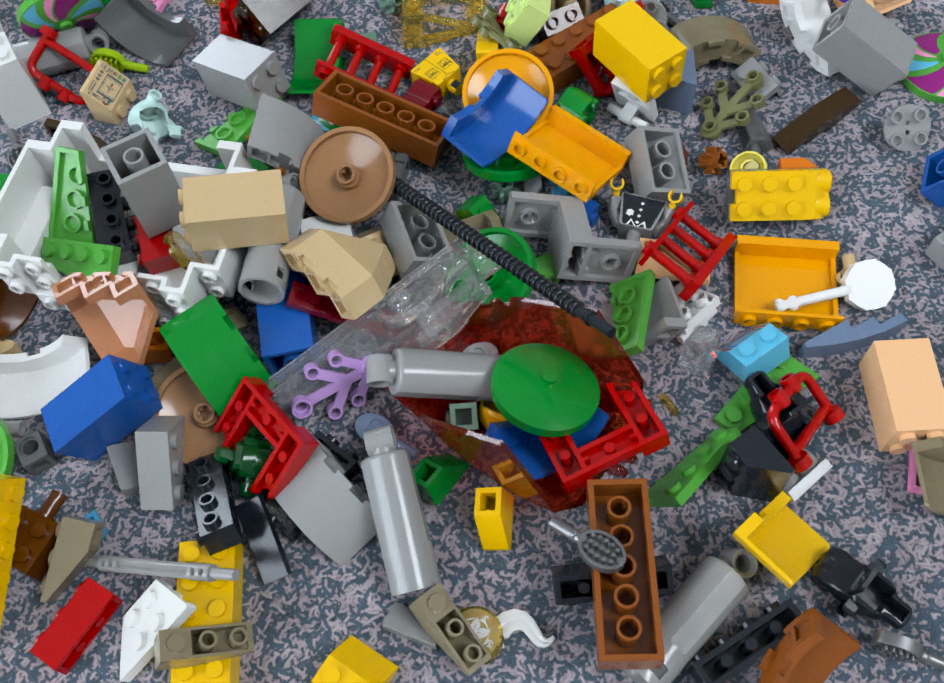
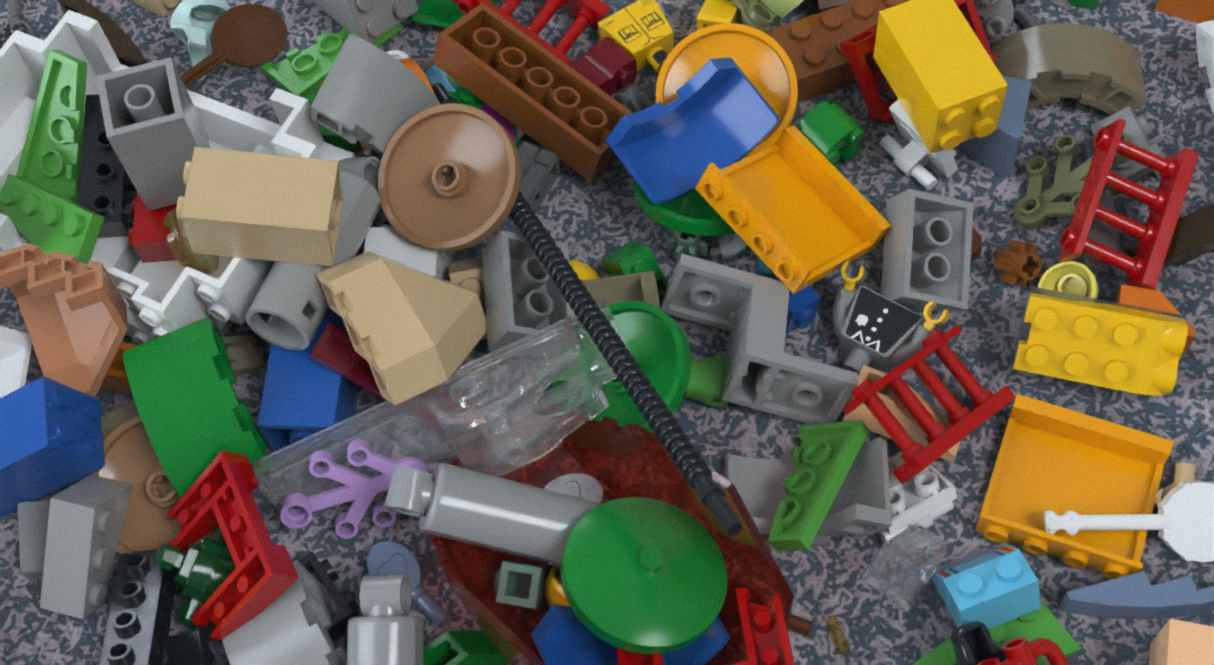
camera: 15 degrees right, 0 degrees up
none -> reddish brown piece [180,4,287,89]
none -> red fence [1058,118,1199,289]

